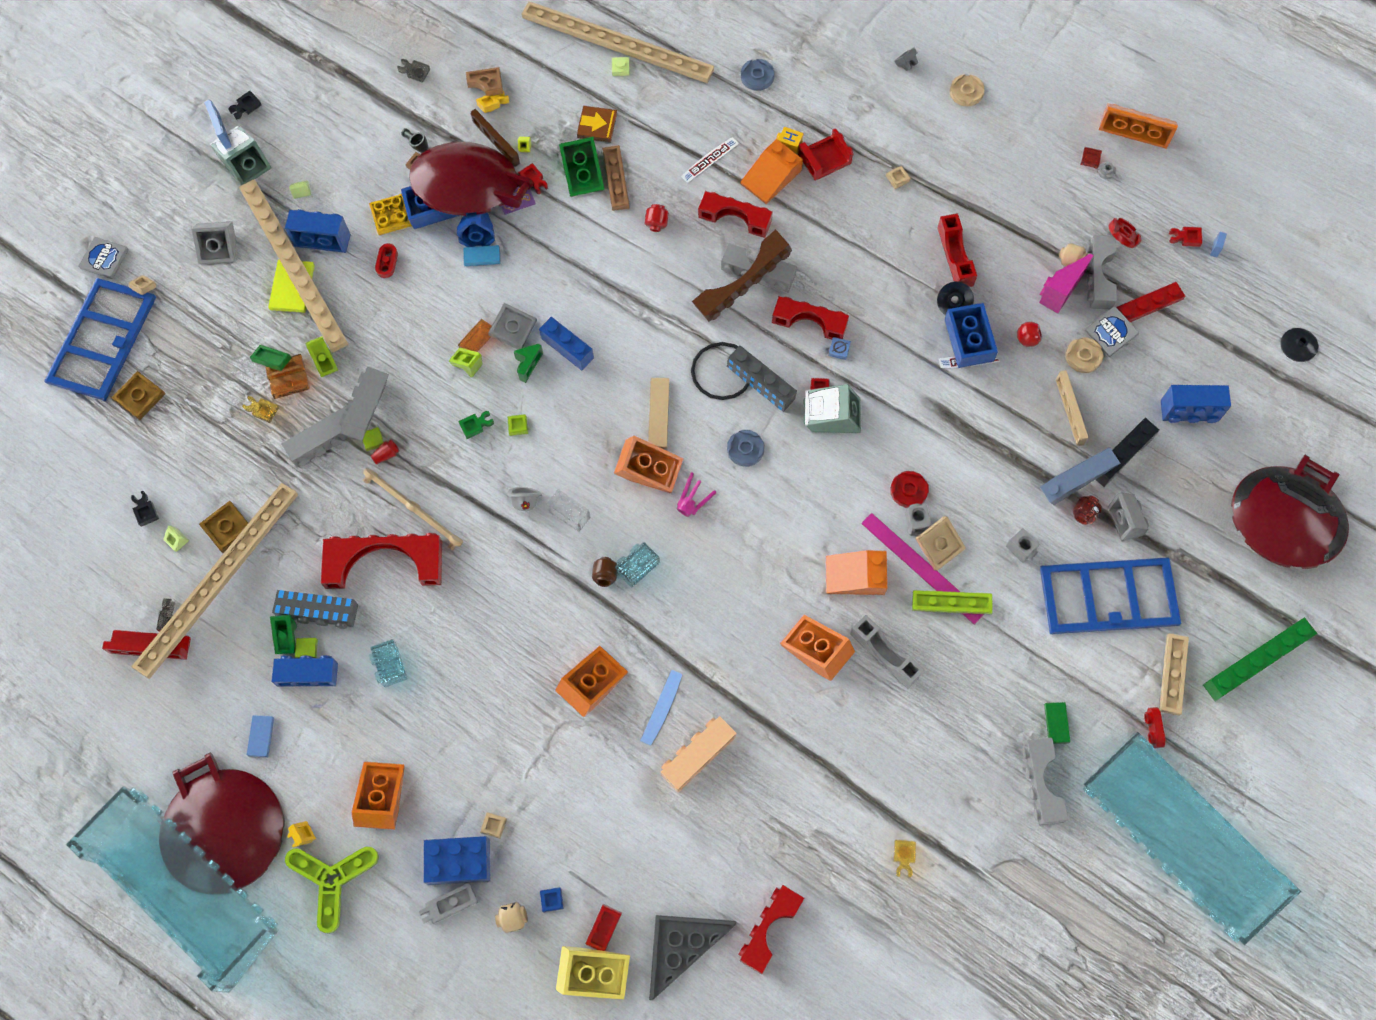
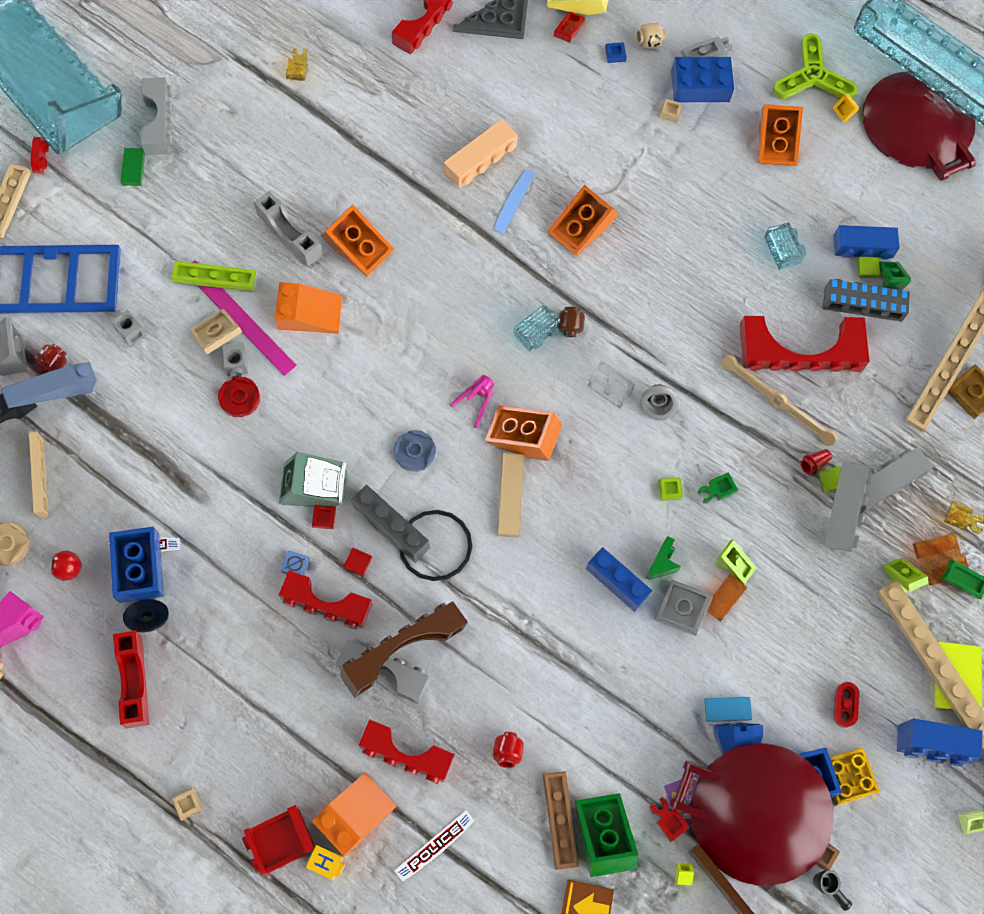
camera: 175 degrees right, 0 degrees up
medium blue tile [247,715,274,757] -> none
none -> red tile [343,548,373,577]

